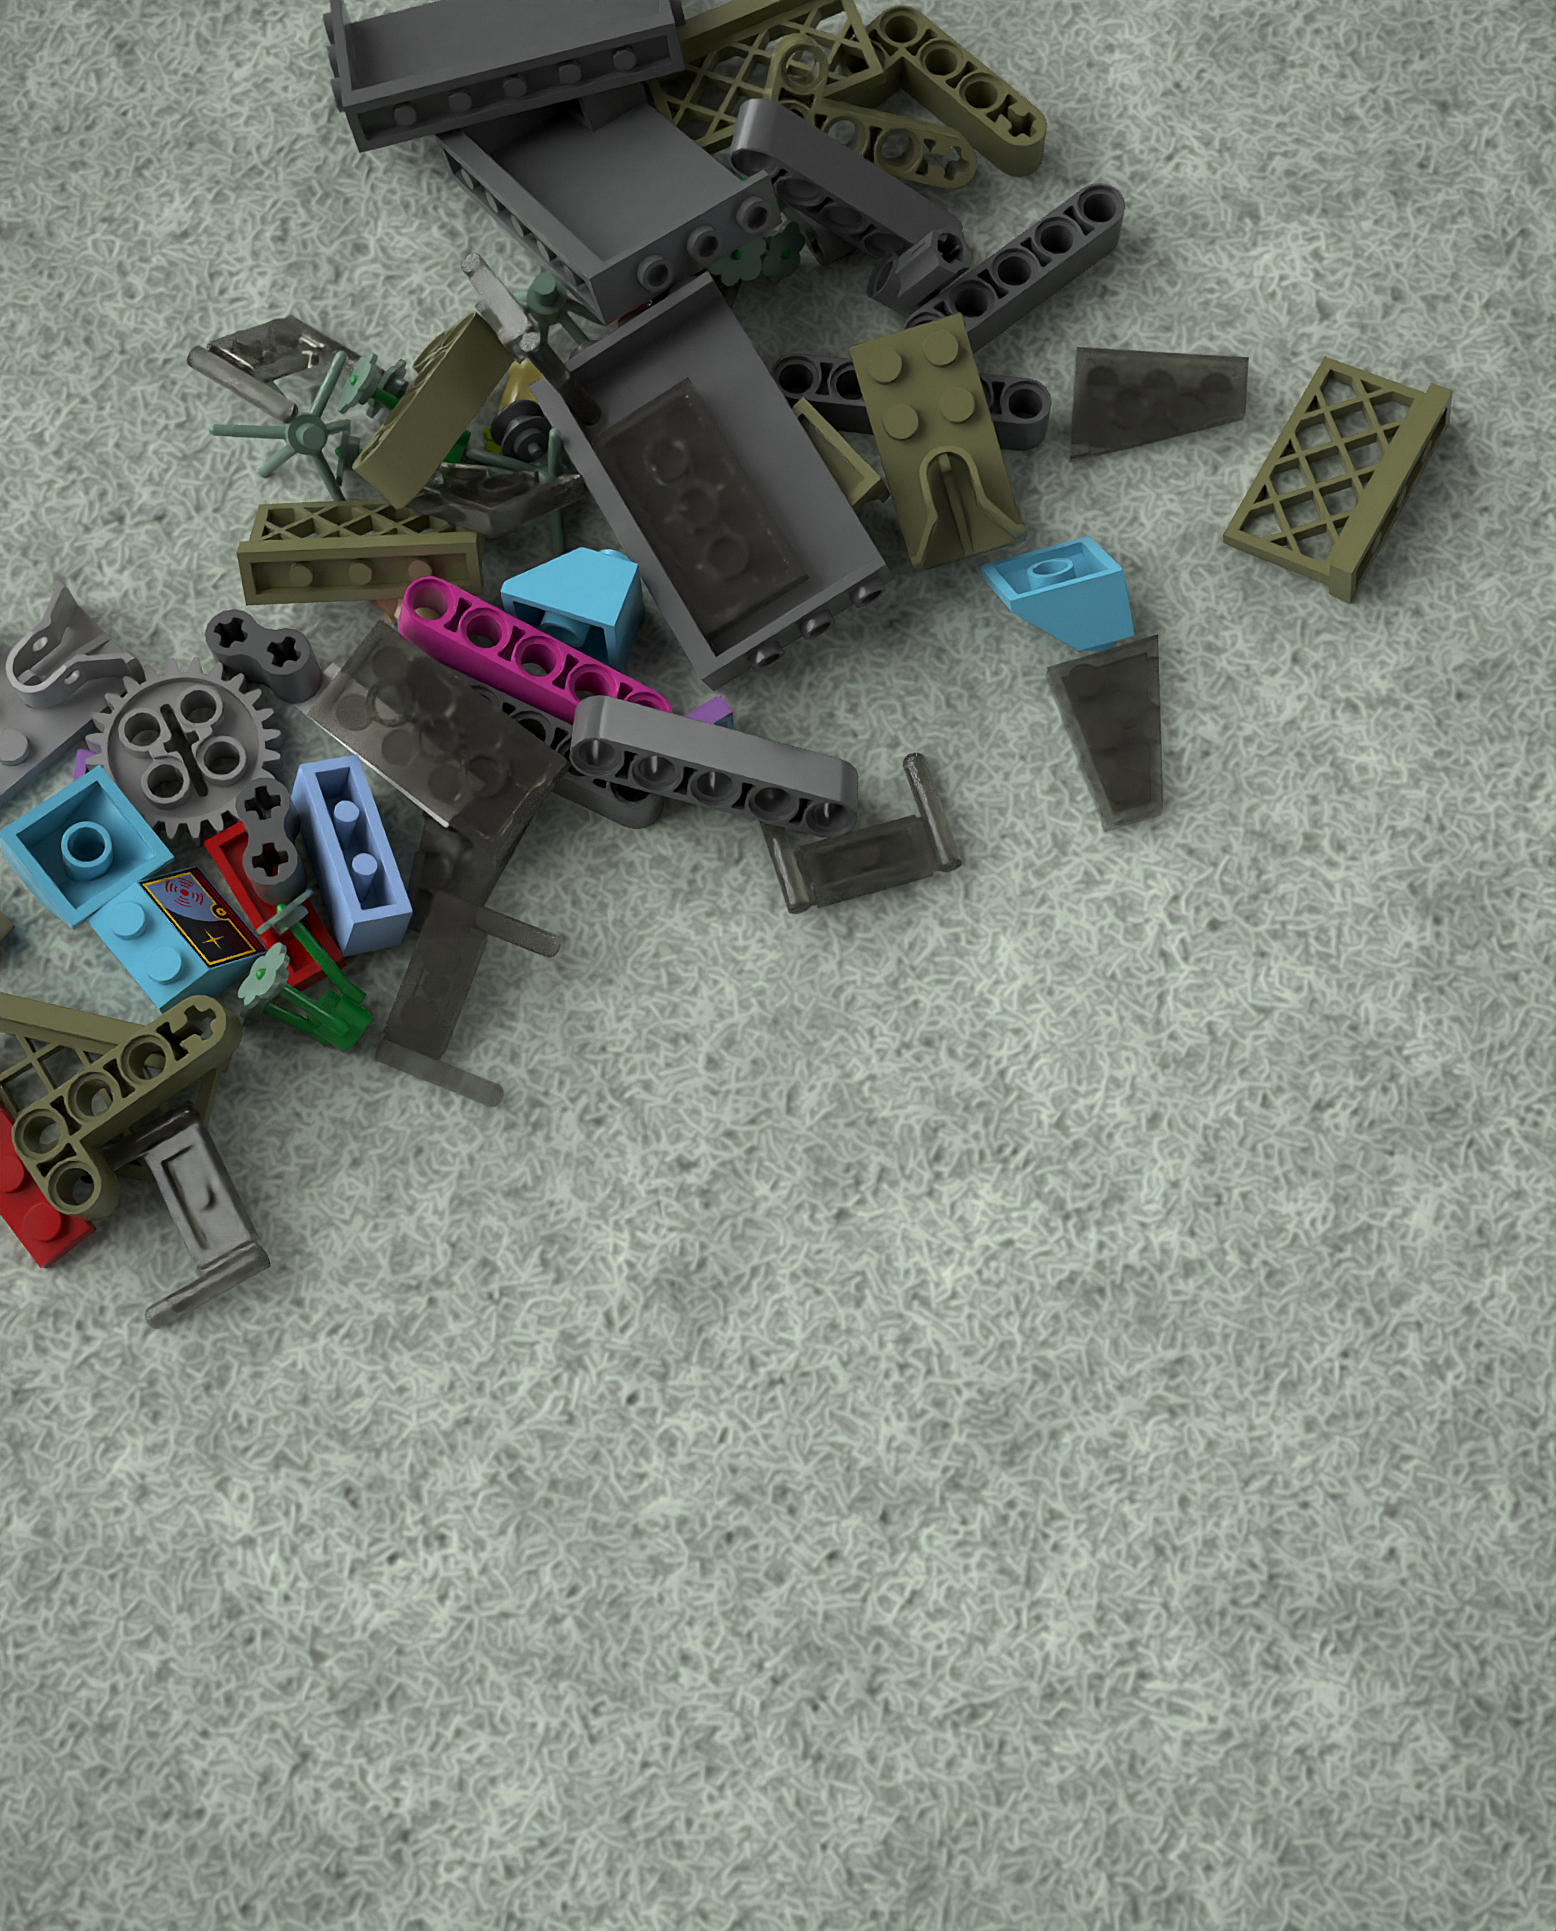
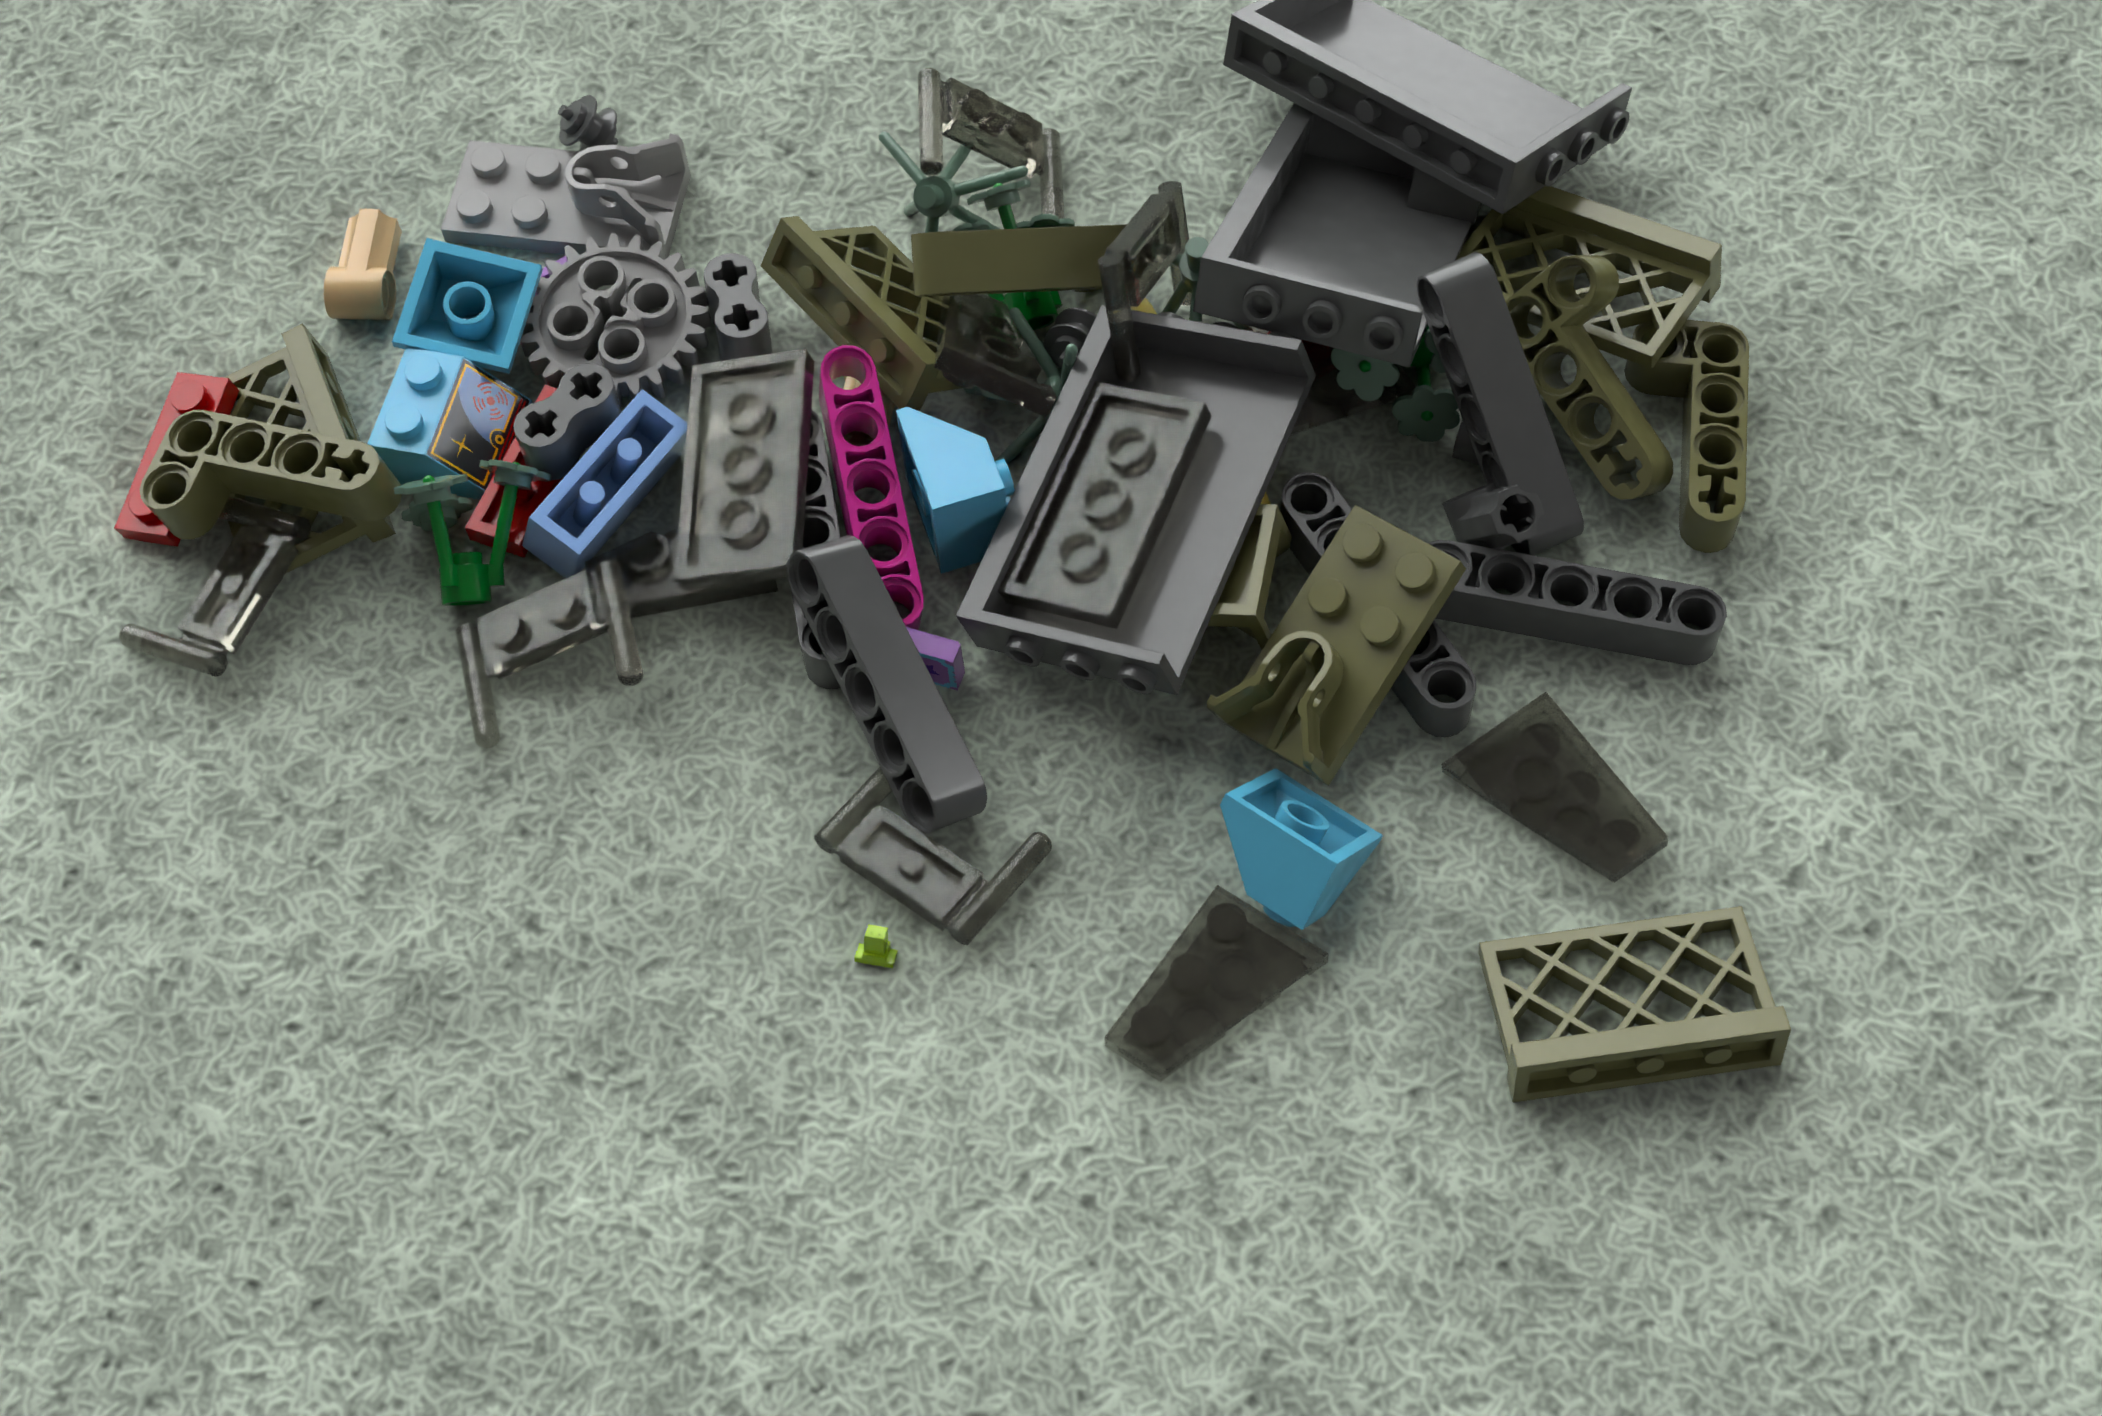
camera: 55 degrees right, 10 degrees down
none -> lime piece [854,924,898,968]

